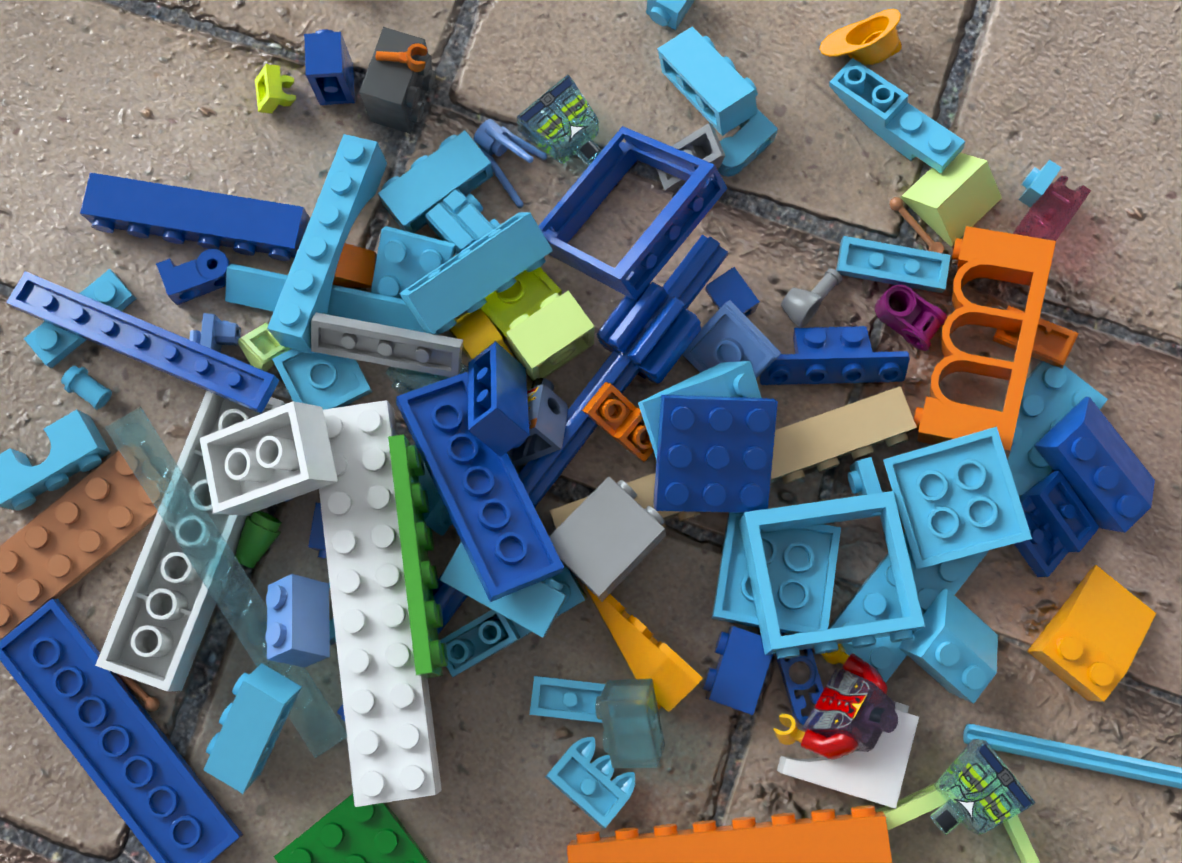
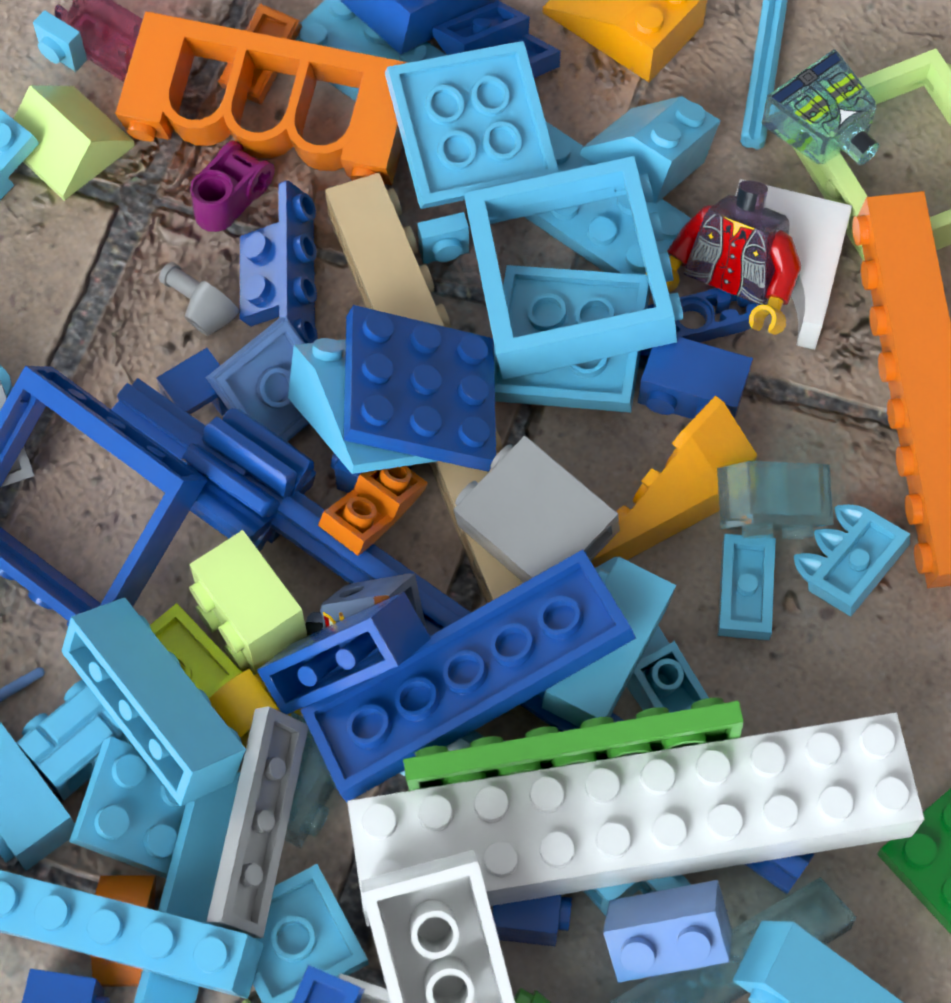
camera: 90 degrees left, 15 degrees down
medium azure plate [836,236,951,293] -> none
nougat hinge [889,197,944,253] -> none

